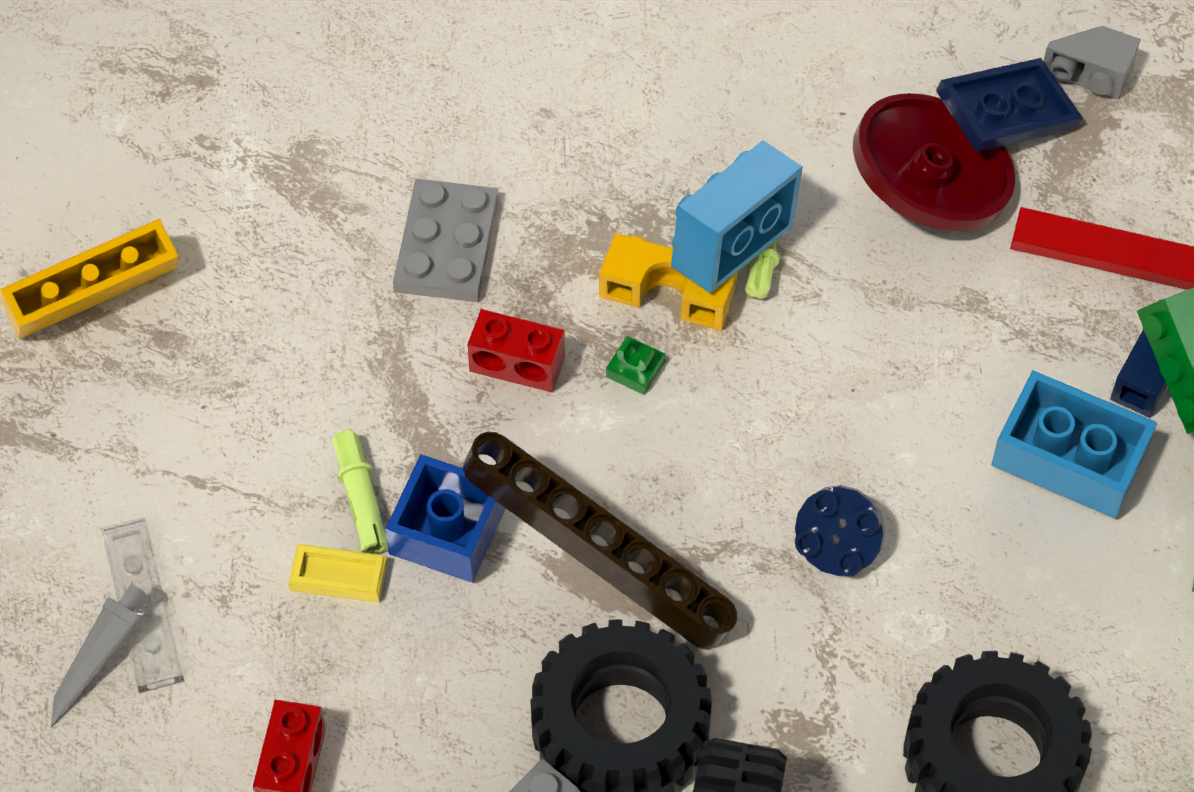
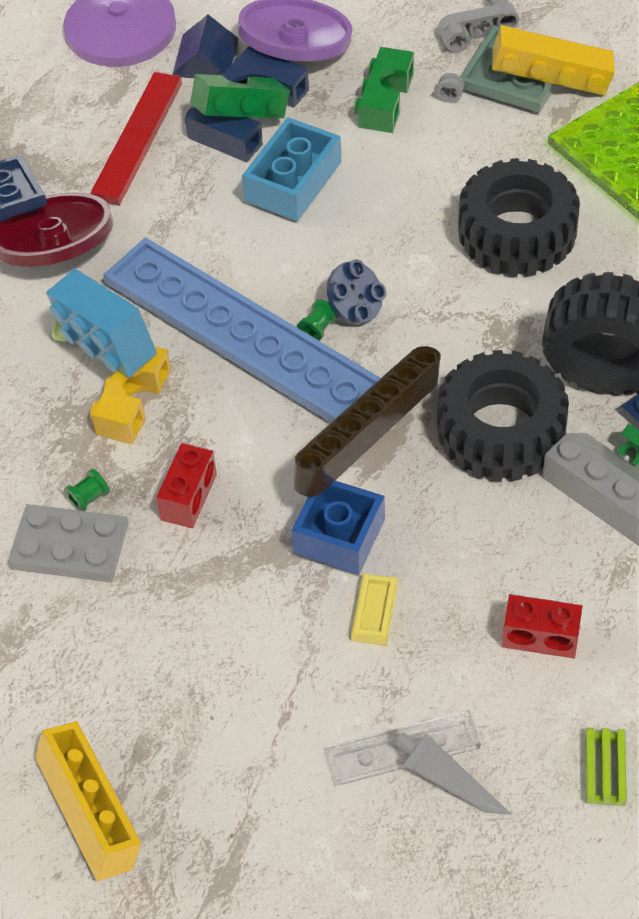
camera: 85 degrees left, 5 degrees down
yellowish green axle [333,429,388,555] -> none
green tile [606,336,665,395] -> none
none -> green bush [64,468,110,511]
none -> medium blue plate [103,237,381,423]
none -> green bush [297,299,338,341]

